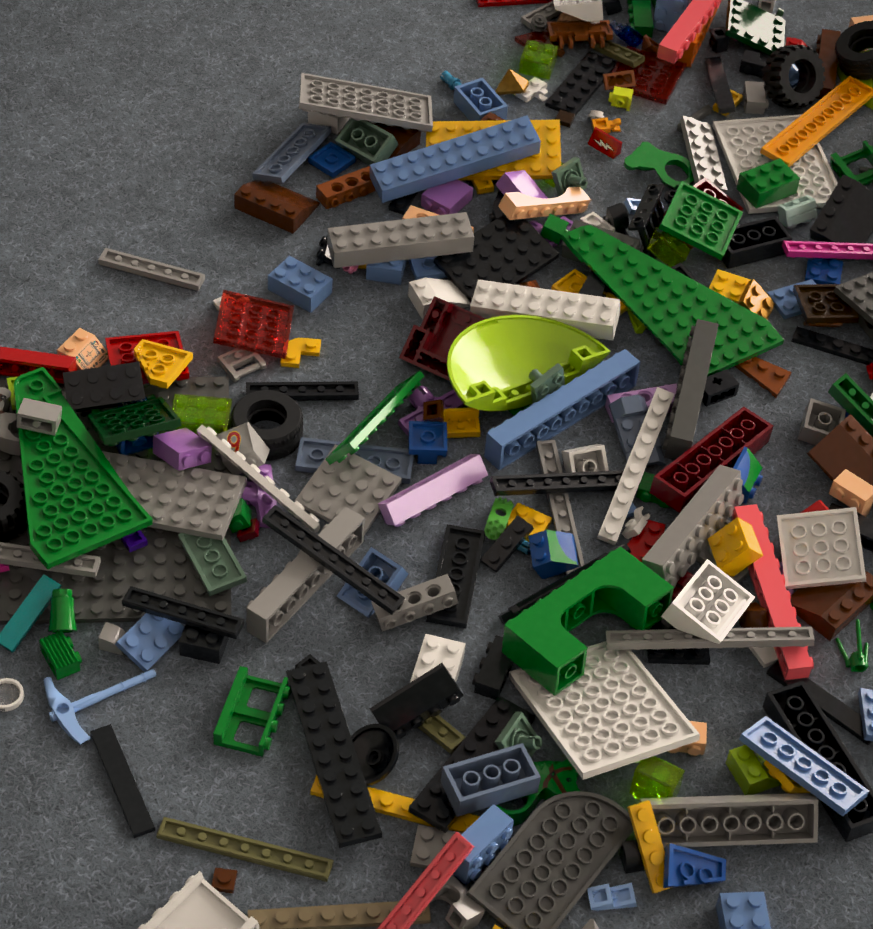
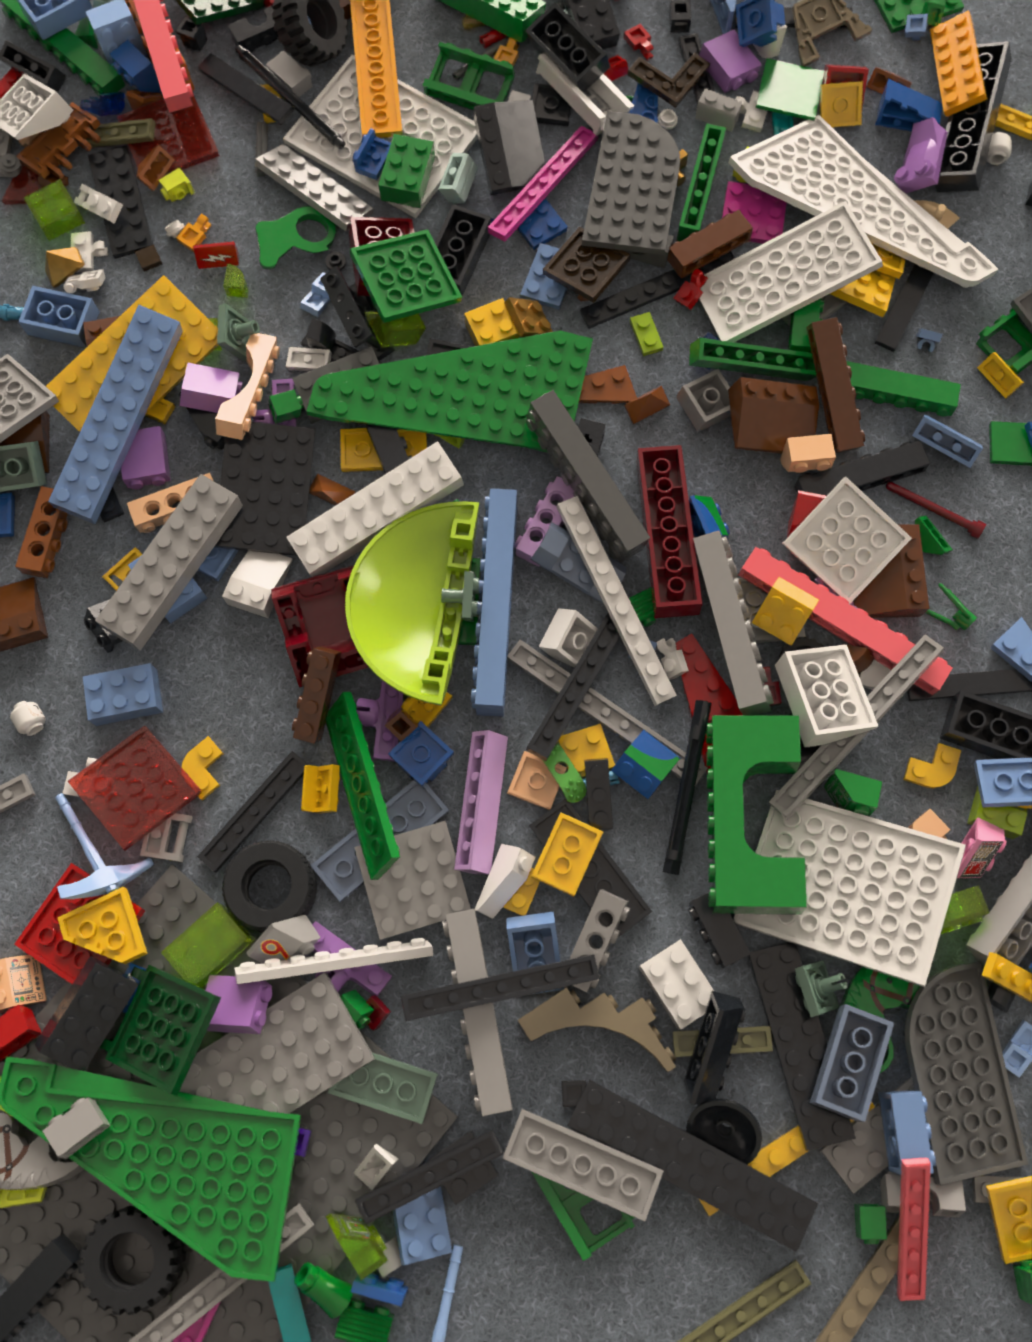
camera: 40 degrees left, 25 degrees up
none -> white head [10,701,46,736]
none -> light blue piece [55,793,154,899]
none -> white plate [64,269,105,294]
none -> white plate [74,184,123,224]
none -> blue slope [109,40,162,93]
none -> clear neon green brick [223,264,249,298]
none -> black piece [235,45,345,149]
none -> reddish brown brick [292,646,342,744]
none -> yellow bracket [301,764,340,814]
none -> clear neon green slope [325,1213,388,1280]
none -> blue plate [351,1270,409,1306]
none -> blue bracket [352,128,391,180]
none -> white slope [354,1144,398,1190]
none -> white slope [475,844,535,919]
none -> yellow plate [503,868,540,916]
none -> light grey plate [503,1109,663,1221]
none -> light nougat tile [507,751,567,810]
none -> dark tan arch [518,988,676,1072]
none -> yellow tile [531,812,603,897]
none -> dark orange slope [624,385,670,424]
none -> lime plate [630,312,664,356]
none -> green slope [824,769,882,817]
none -> green brick [854,1204,887,1244]
none -> yellow plate [903,743,961,788]
none -> slope [957,817,1007,878]

